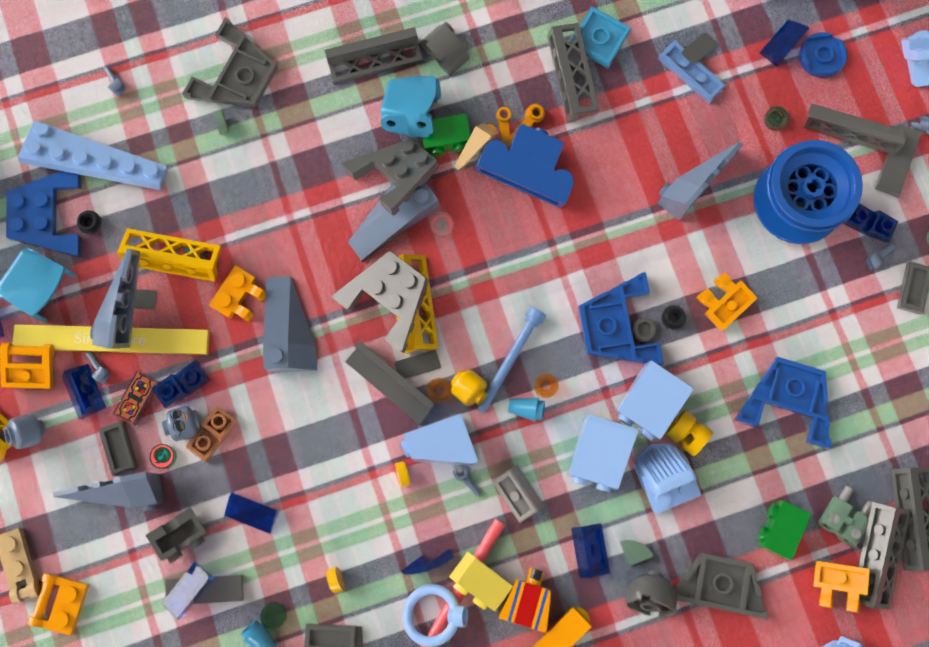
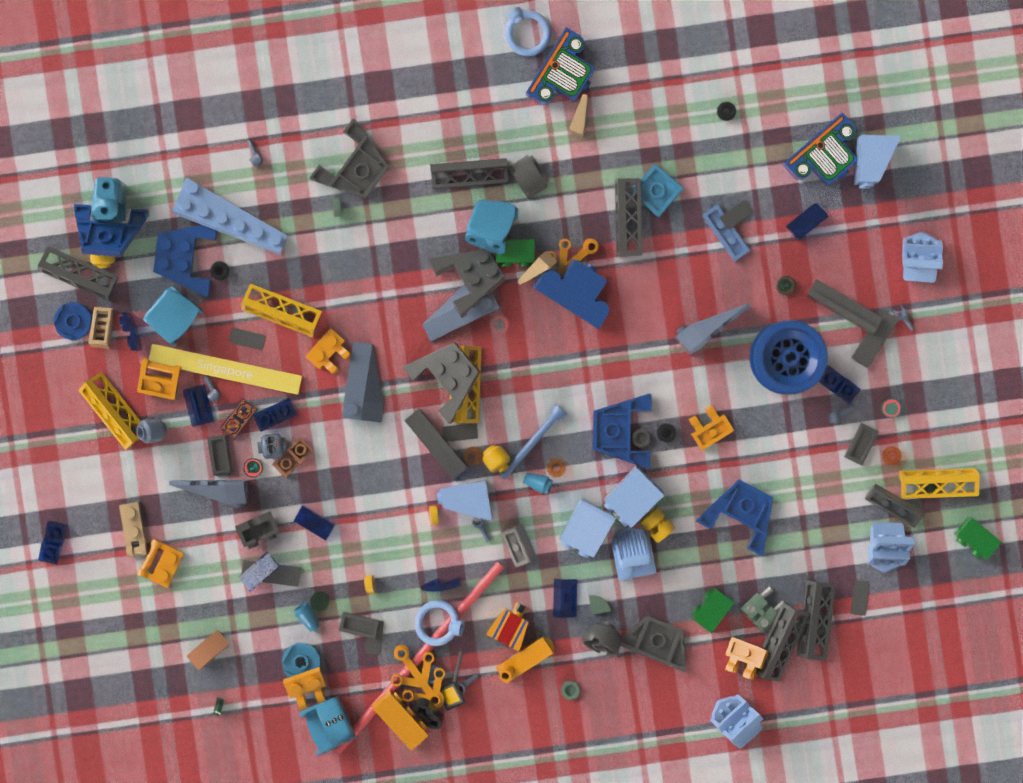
camera: 10 degrees right, 10 degrees up
sand blue wedge [90,249,140,349] -> none
light yellow brick [449,552,513,612] -> none
blue tile [799,32,847,78] -> none

